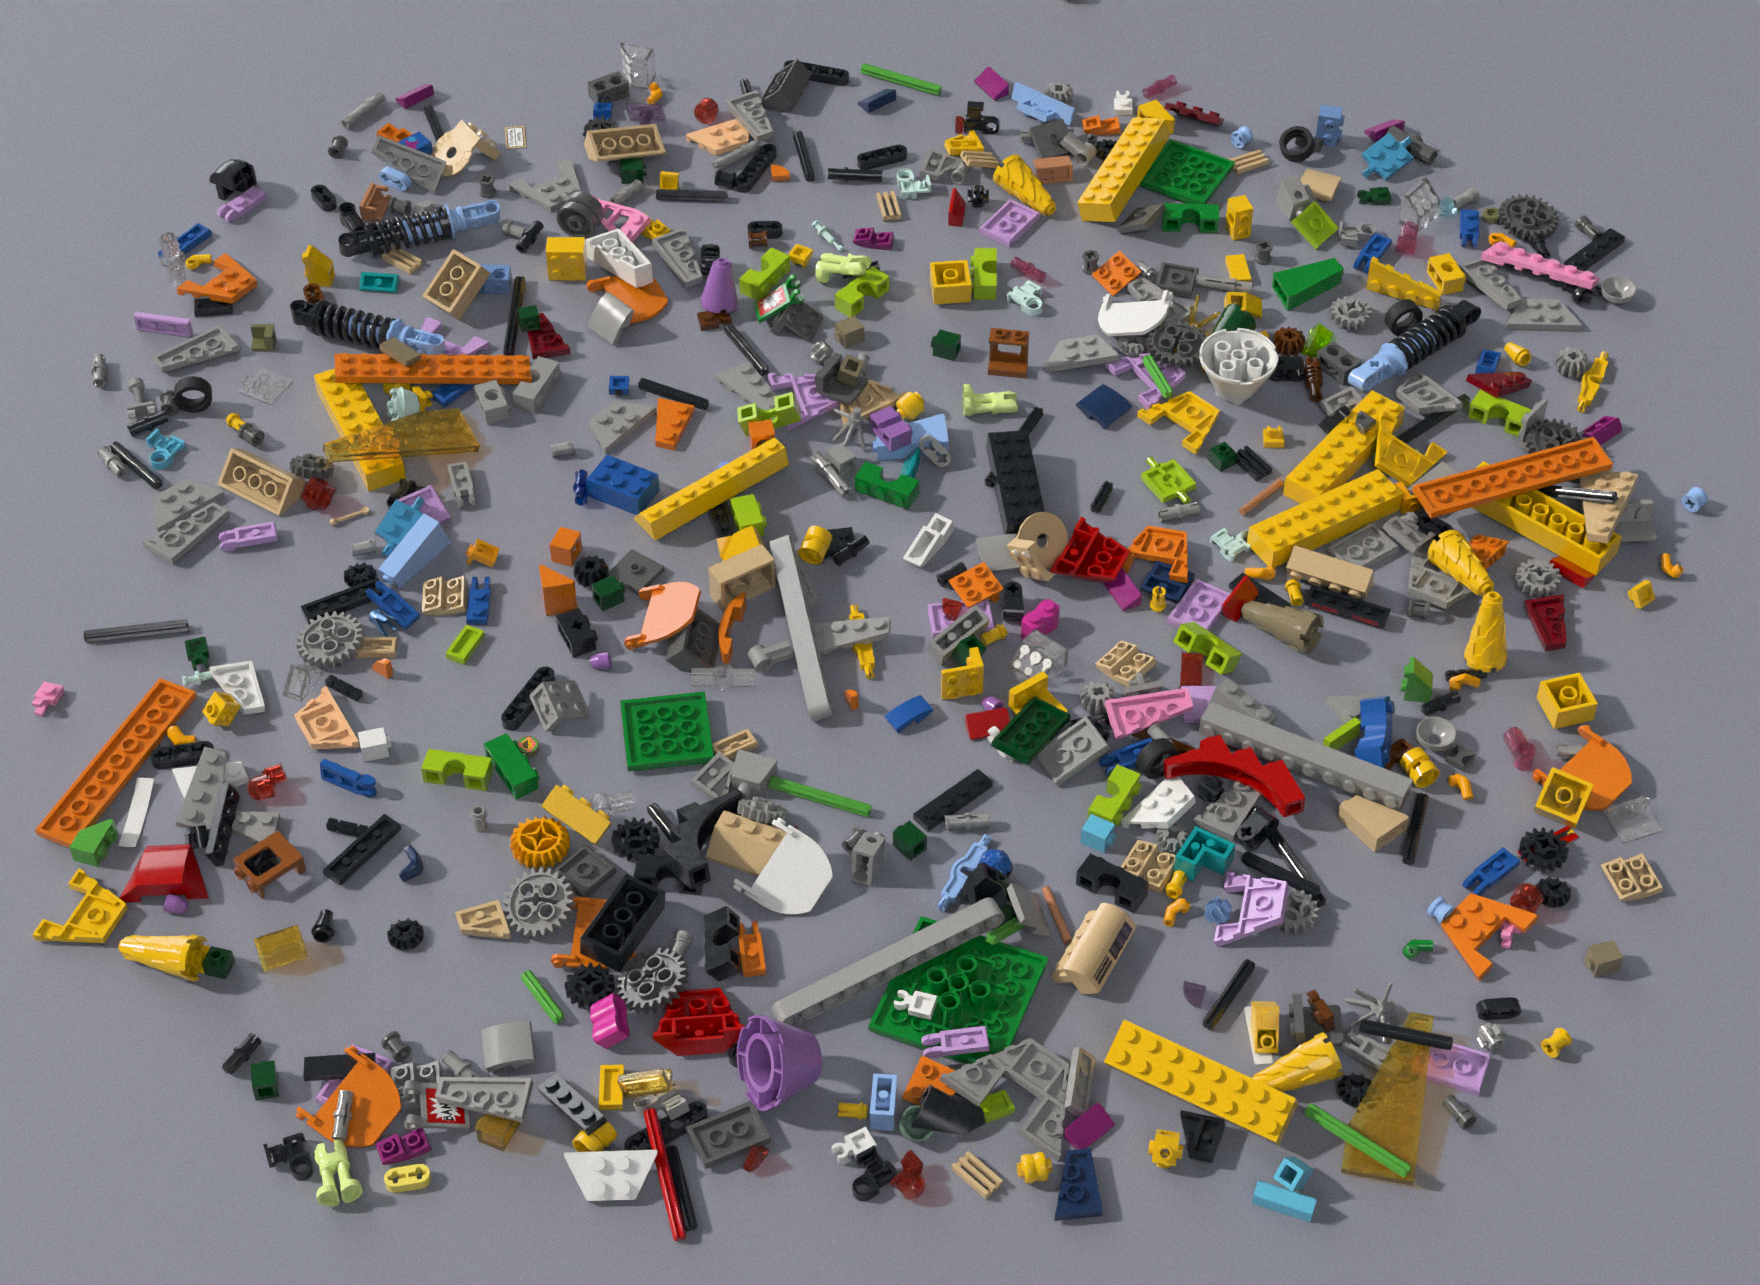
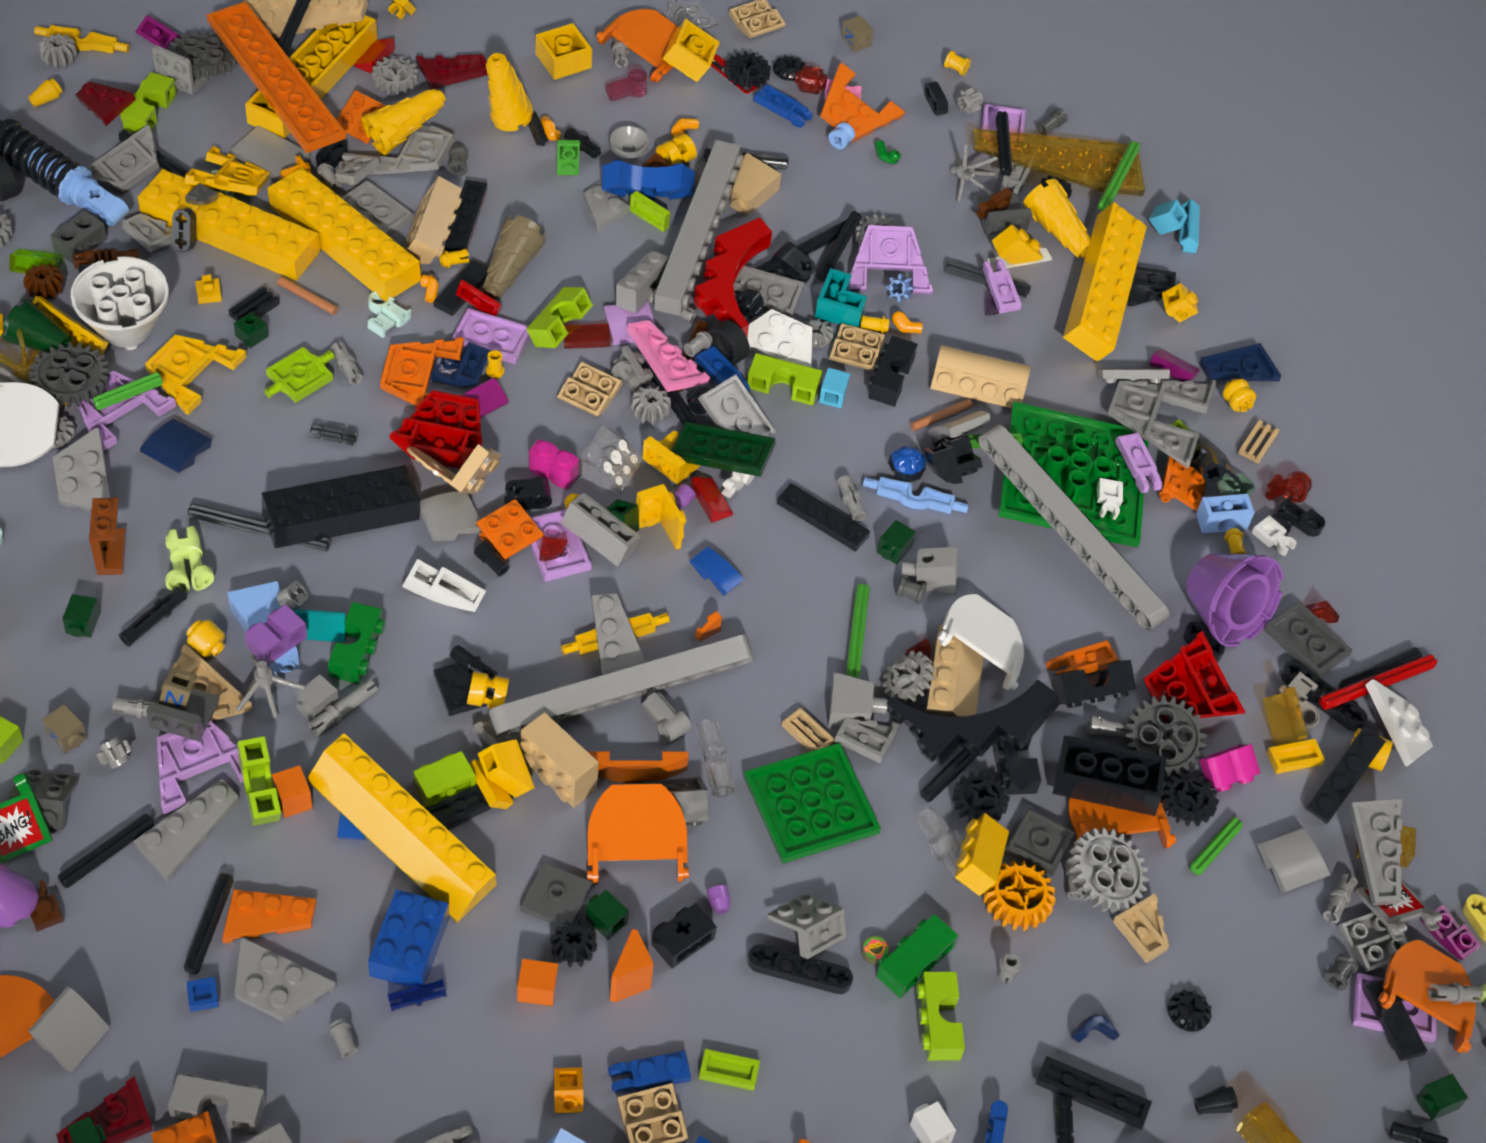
camera: 110 degrees left, 5 degrees up
flat silver tile [1445,744,1476,772] -> none
blue slope [1475,349,1502,374] -> none
none -> black pin [118,586,187,647]
none -> lavender hinge [982,259,1022,314]

